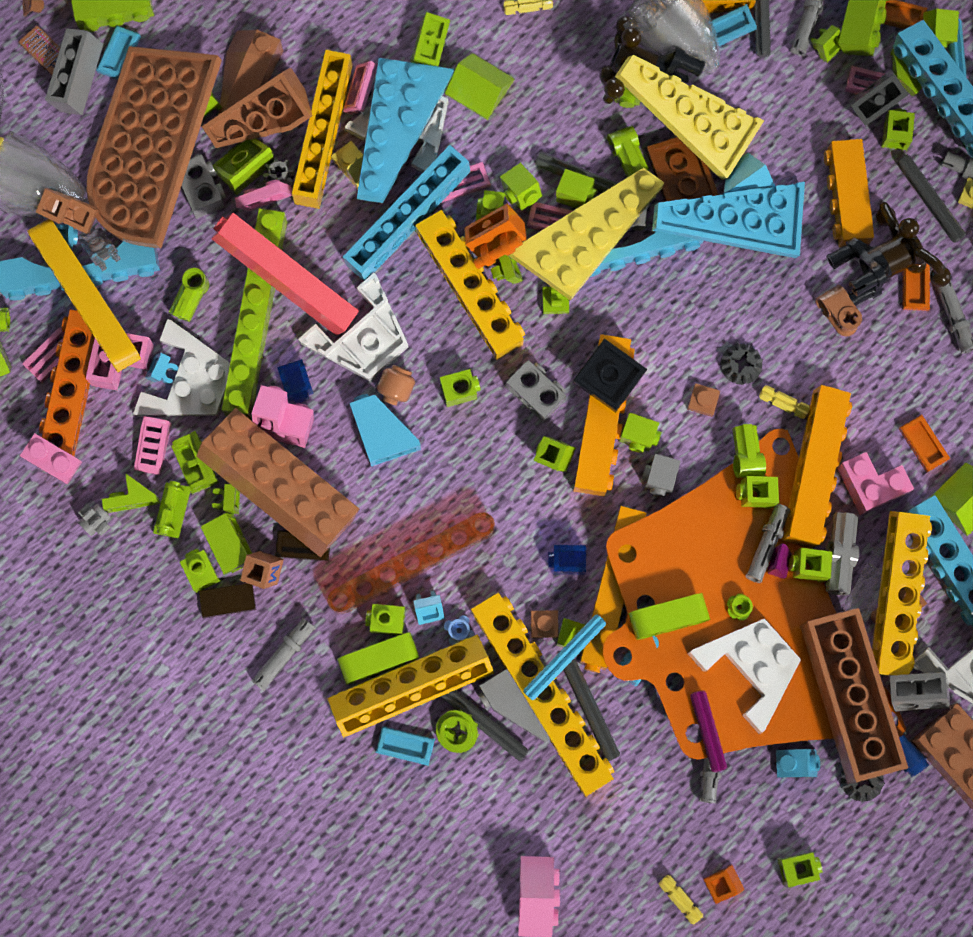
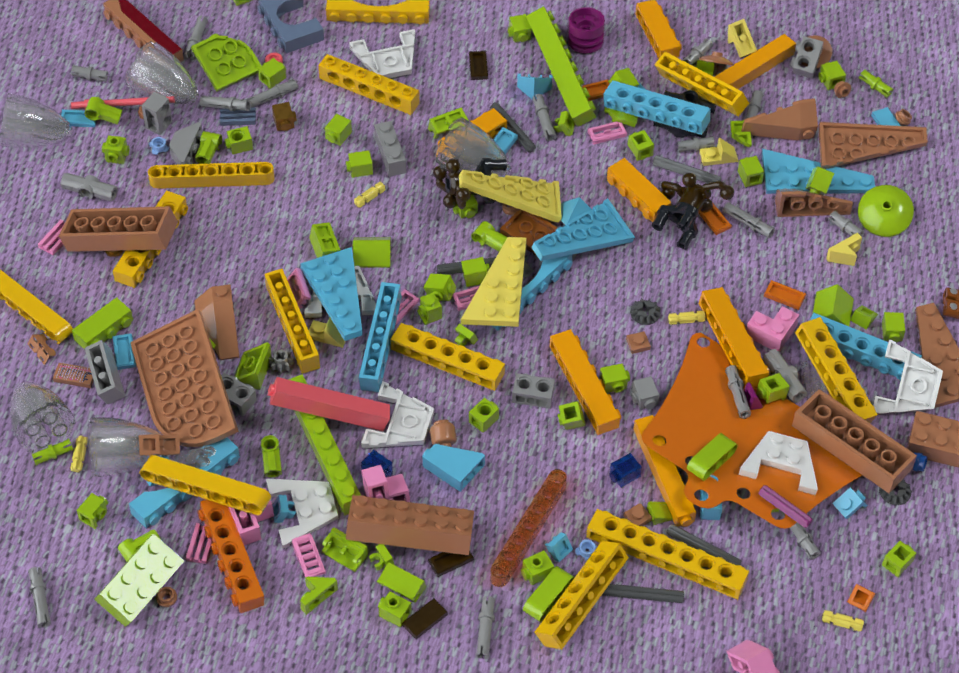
camera: 30 degrees left, 25 degrees down
bright pink plate [20,433,82,485] -> none
light grey gear [78,504,111,536] -> none
lime hinge [153,481,191,539] -> none
nougat wedge [201,68,312,148] -> none
bright pink plate [235,180,292,211] -> none
nougat brick [240,551,284,589] -> none
medium azure tile [376,726,435,766] -> none
lime gear [436,709,479,753] -> none
orange brick [464,203,526,269] -> none
light grey slope [477,669,550,743] -> none
medium azure axle [523,615,606,700] -> none
lime tile [542,287,569,314] -> none
black plate [573,339,647,413] -> none
lime plate [727,594,753,620] -> none
lime piece [732,424,766,478] -> none
lime brick [736,476,779,509] -> none
nougat piece [815,284,862,337] -> none
dark grey brick [849,70,909,126] -> none
light grey brick [890,672,950,712] -> none

